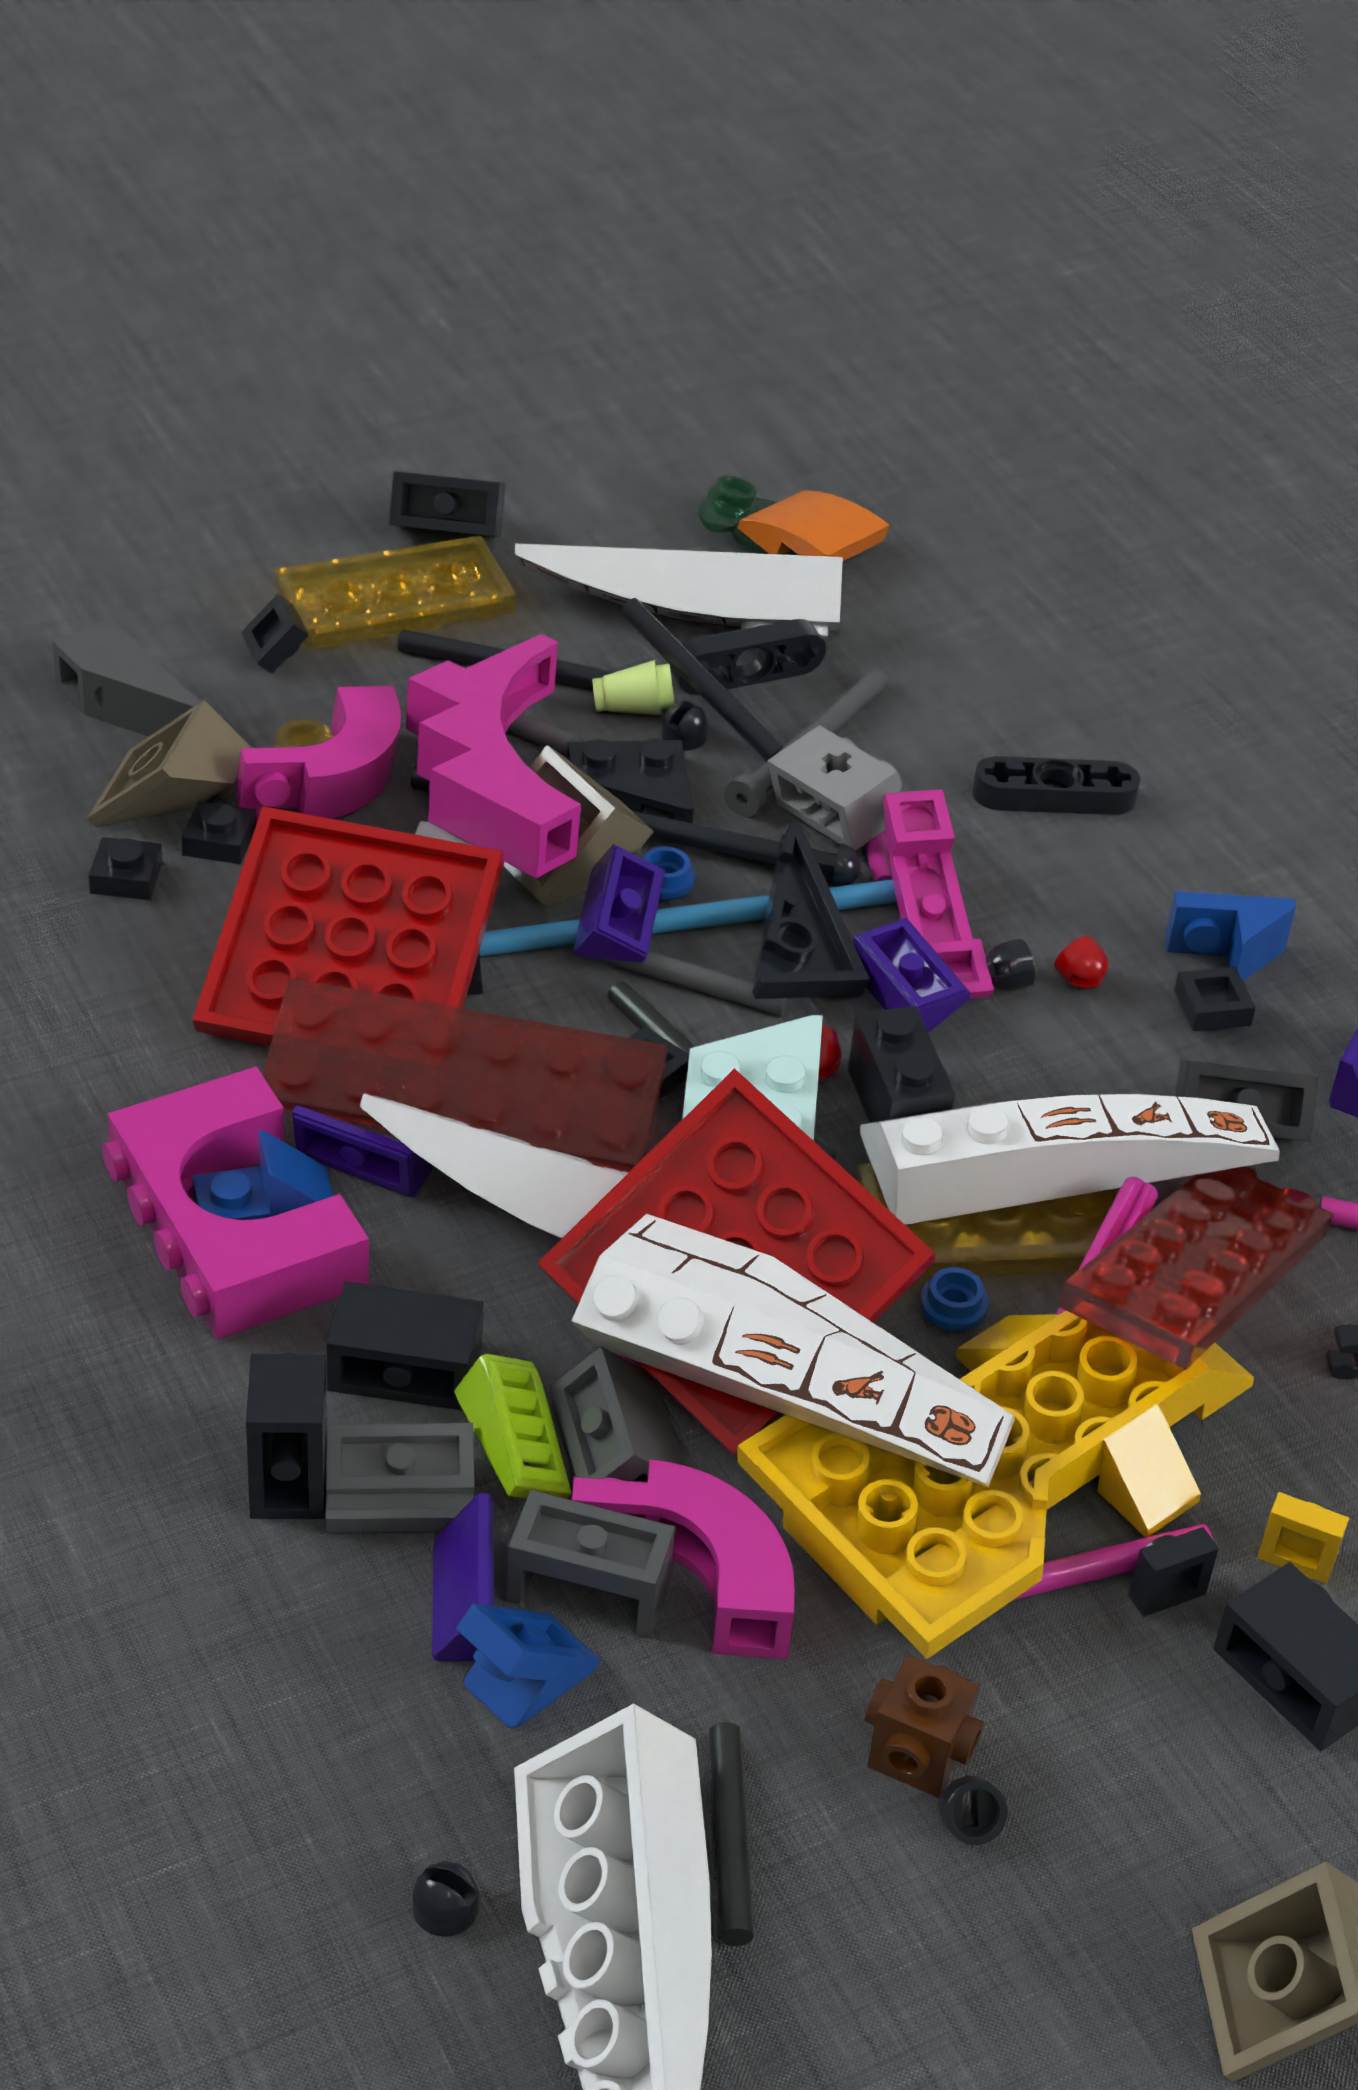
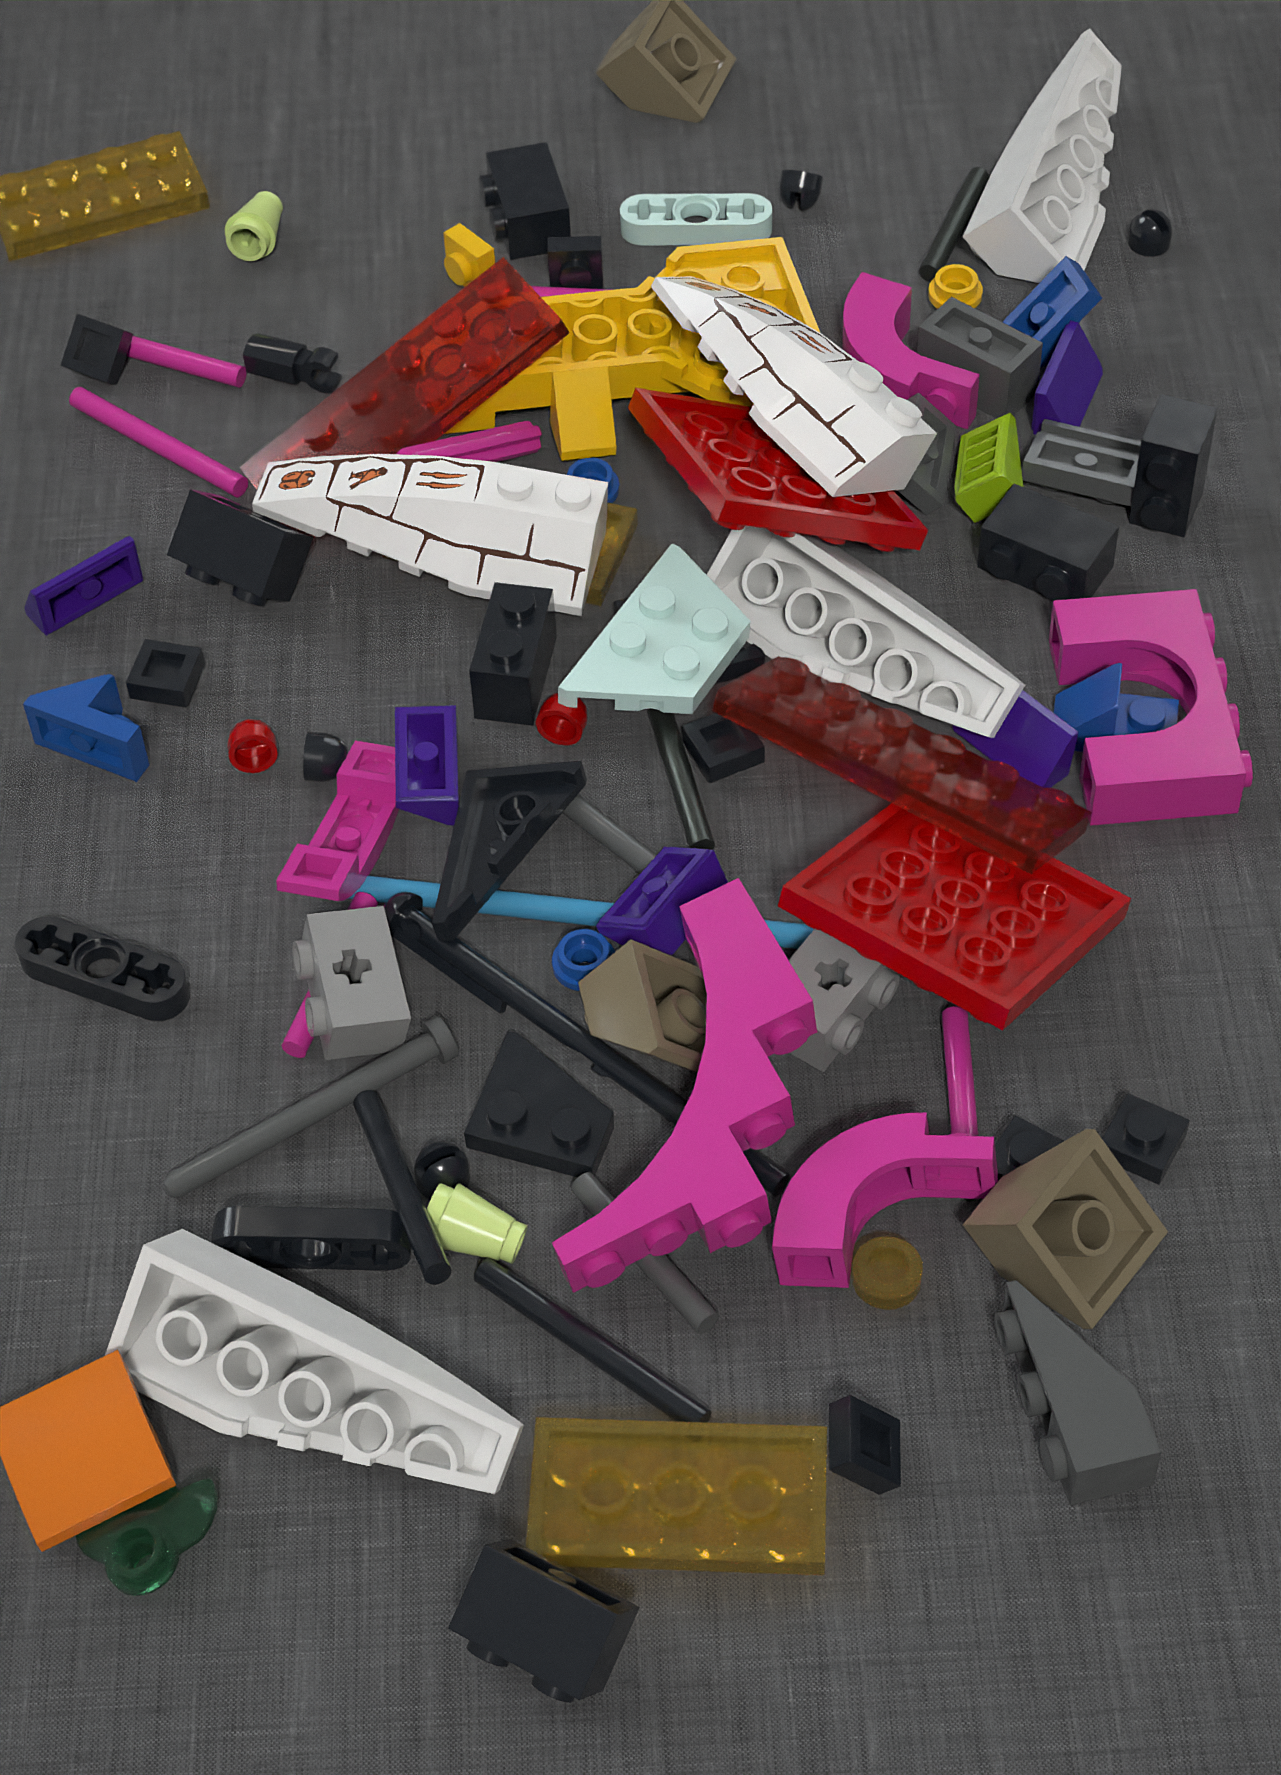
camera: 150 degrees left, 10 degrees up
reddish brown brick [864,1655,984,1798] -> none
none -> light aqua beam [620,193,772,246]
none -> yellow plate [928,264,983,308]

